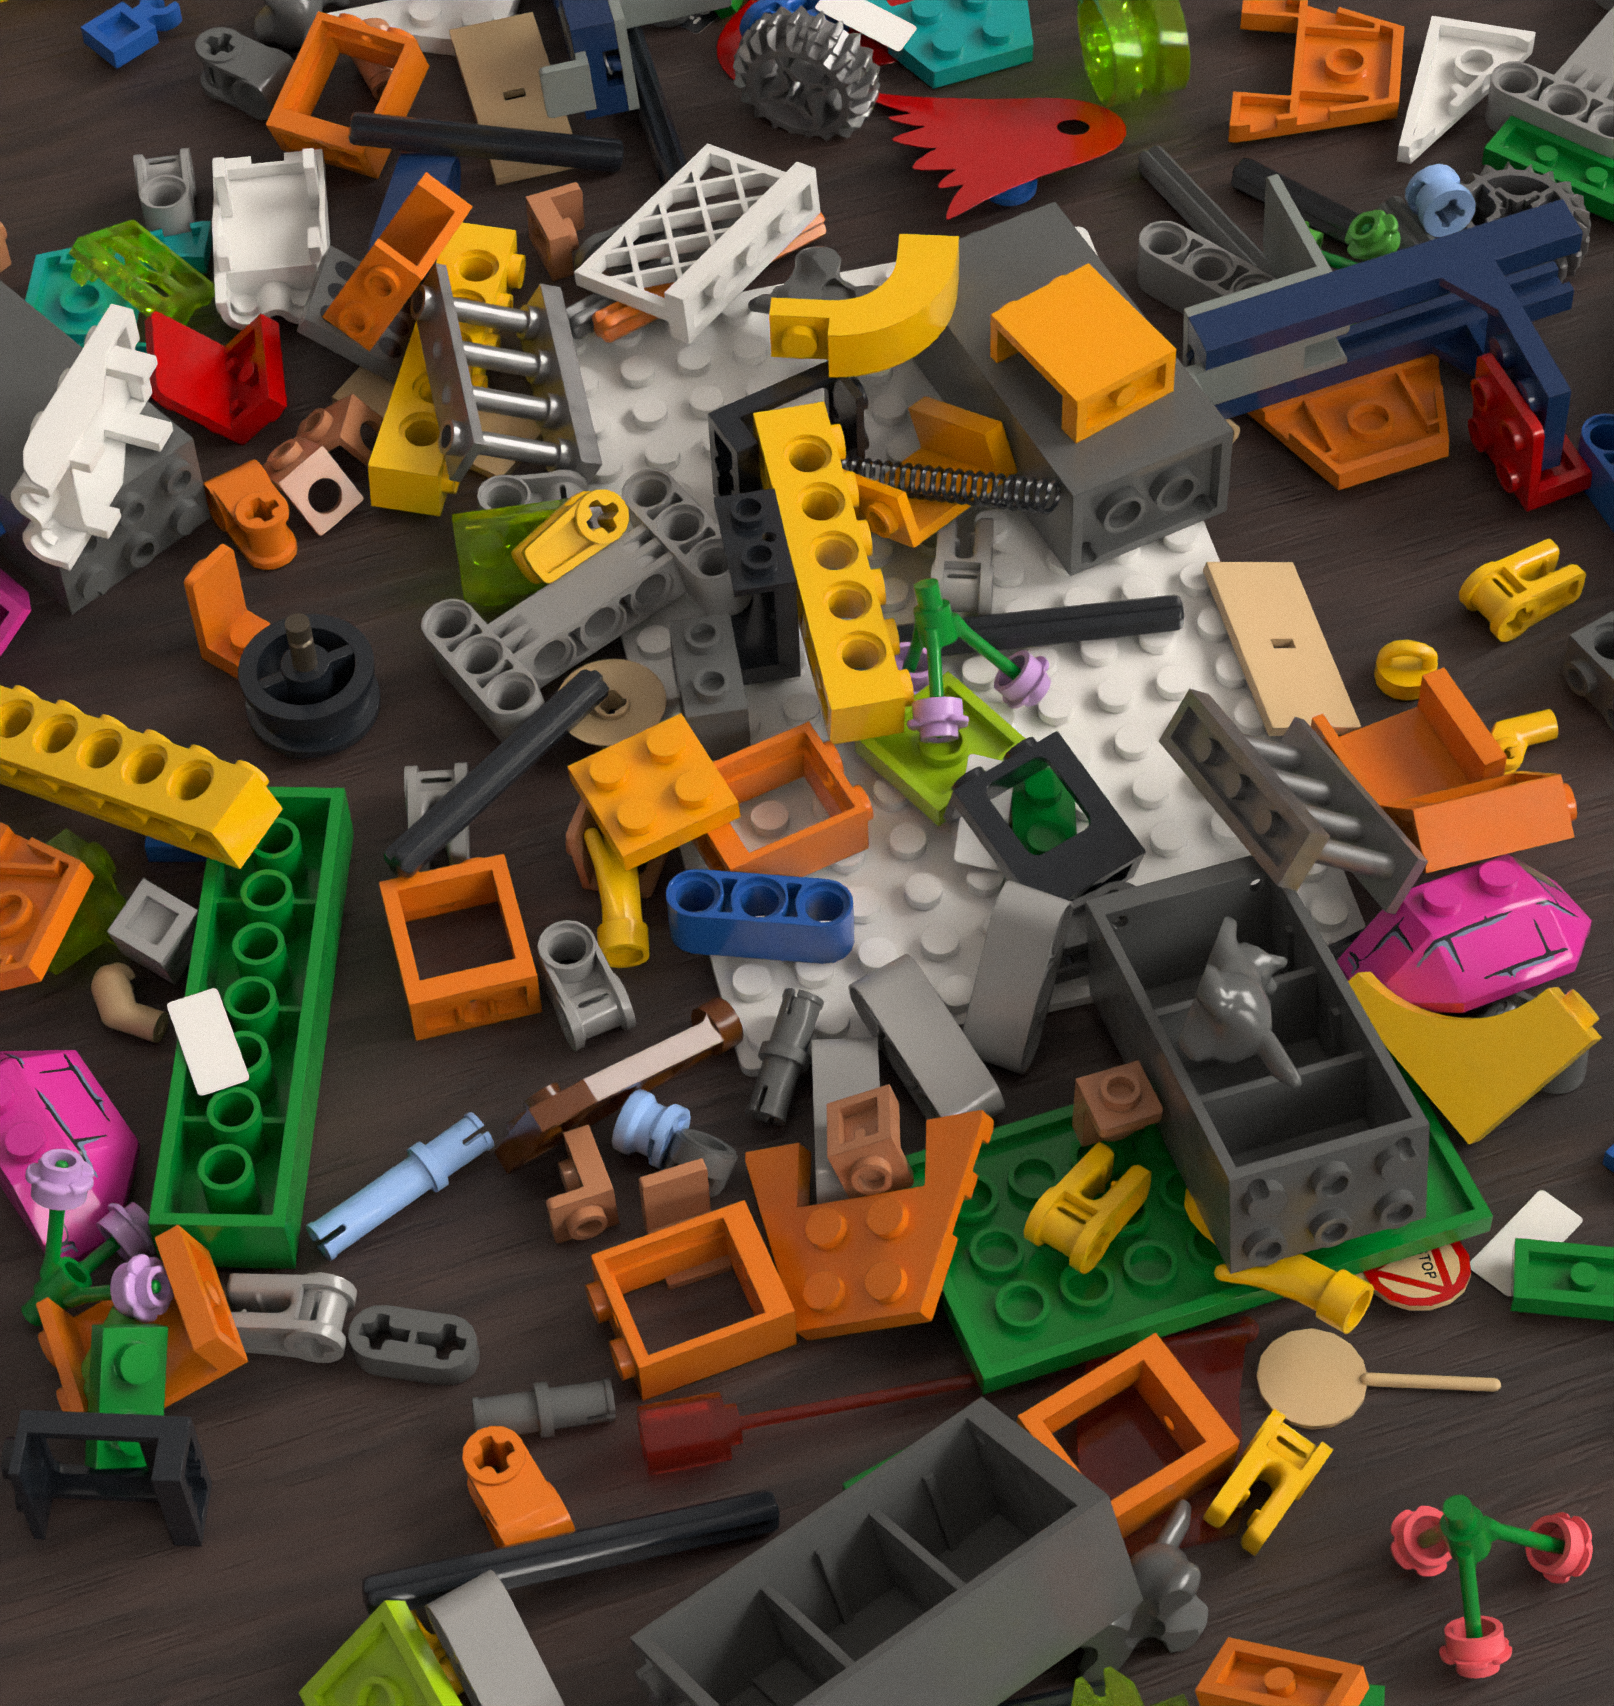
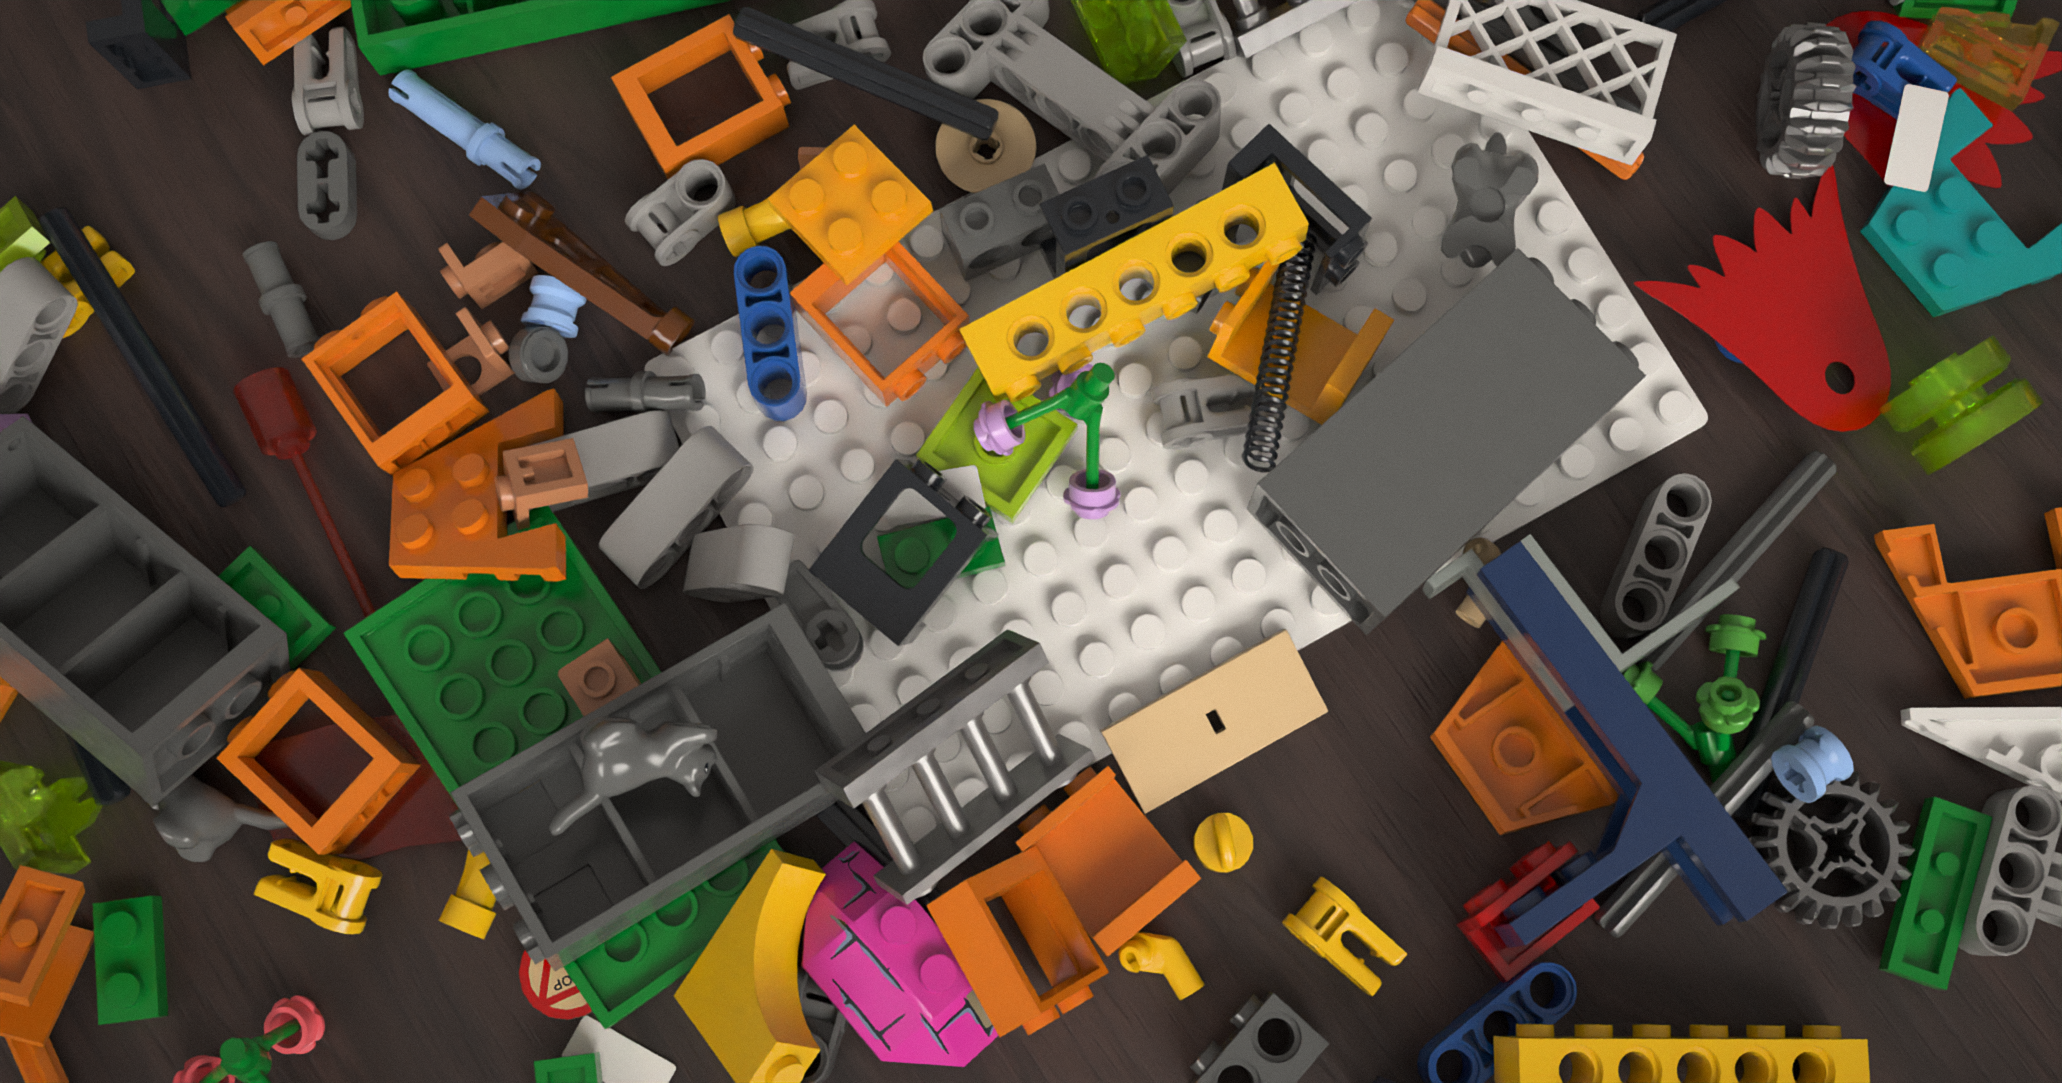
camera: 75 degrees right, 25 degrees up
orange piece [462,1426,576,1547] -> none
yellow piece [511,489,629,584] -> none
yellow arch [769,234,959,377] -> none
black axle [896,594,1184,657] -> none
light orange panel [990,263,1176,444] -> none
yellow piece [1023,1141,1151,1274] -> none
tan piece [1256,1328,1501,1430] -> none

